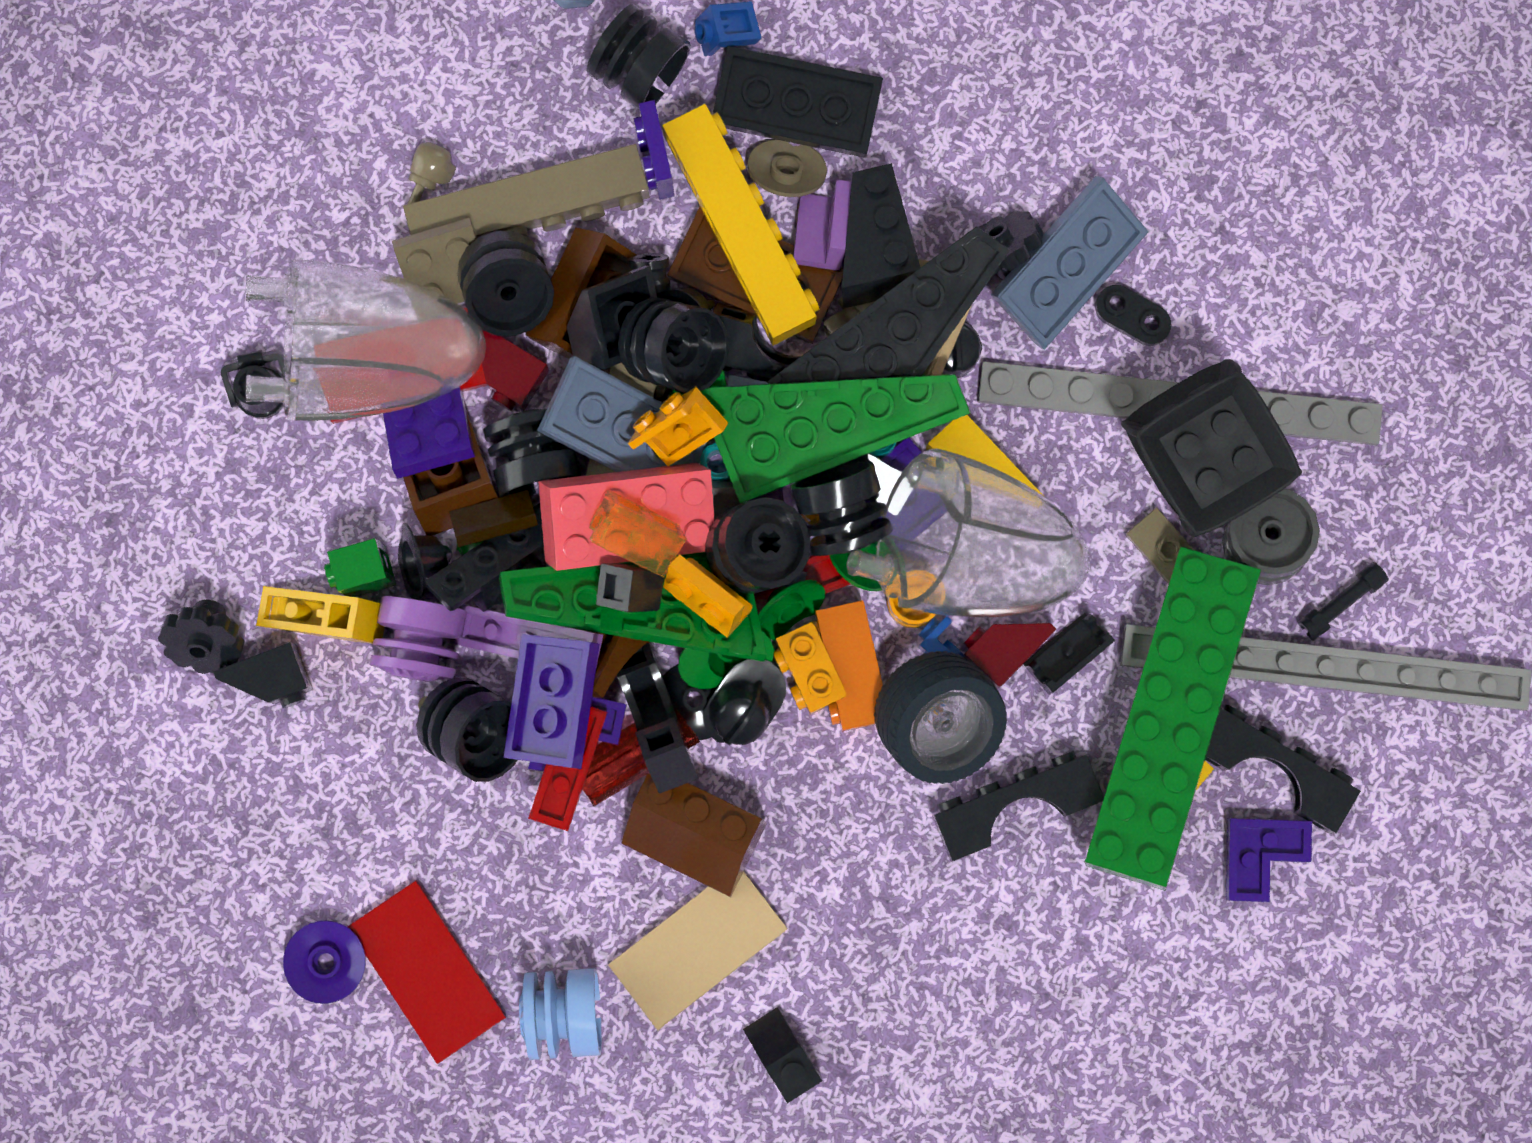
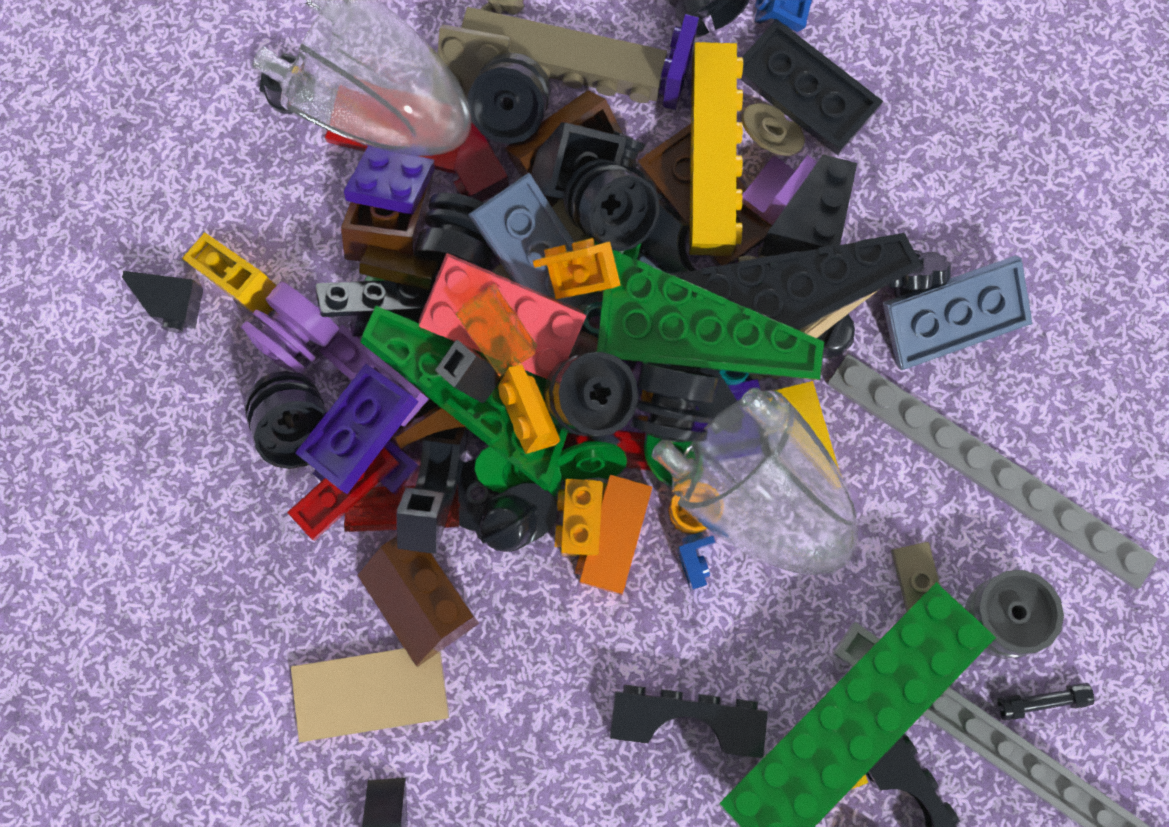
camera: 30 degrees right, 5 degrees down
black plant [158,599,245,674] -> none
dark purple dish [283,921,366,1004] -> none
green brick [324,538,397,597] -> none
red tile [347,880,507,1064] -> none
black piece [398,523,452,600] -> none
light blue wheel [519,968,602,1060] -> none
black wheel [874,651,1007,784] -> none
dark red slope [963,623,1056,689] -> none
black hinge [1023,612,1115,695] -> none
black plate [1095,285,1171,346] -> none
black piece [1121,359,1302,537] -> none

